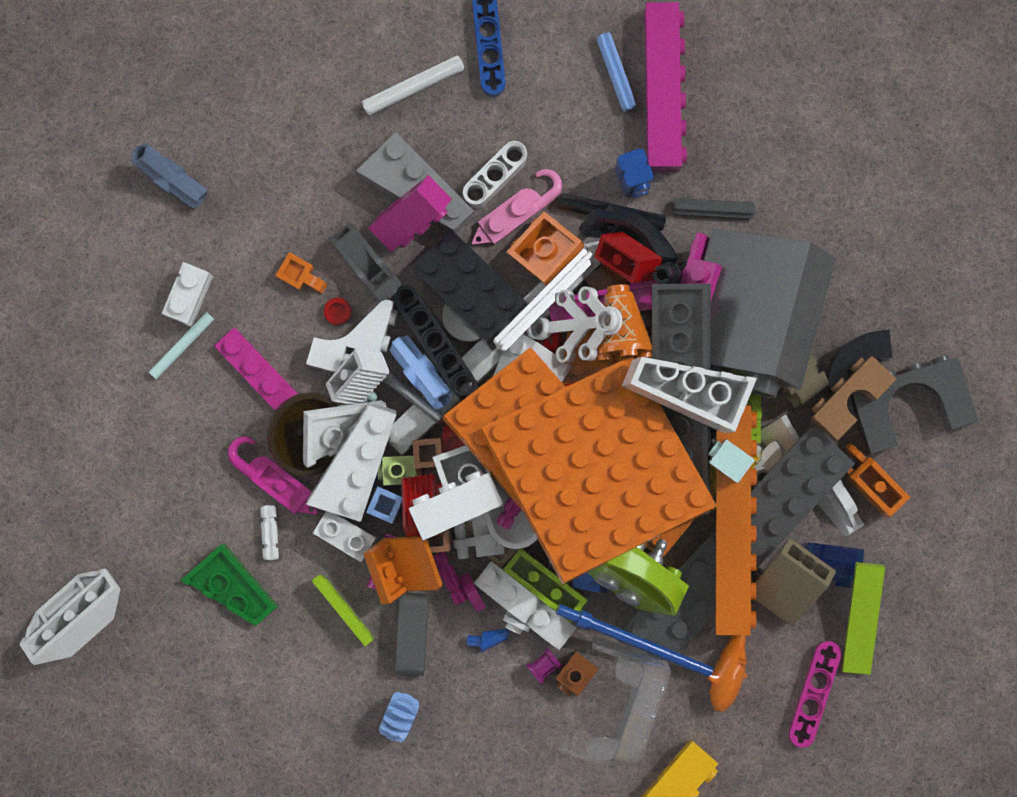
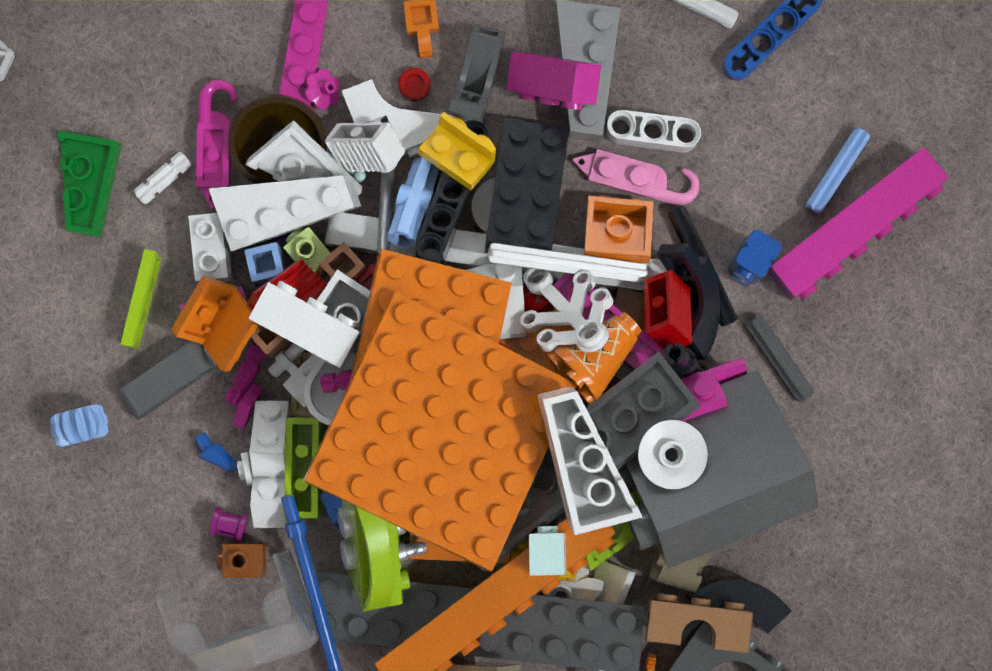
camera: 50 degrees right, 0 degrees up
none -> dark pink plant [304,69,340,110]
none -> yellow bracket [418,112,496,190]
none -> white dish [638,420,708,489]

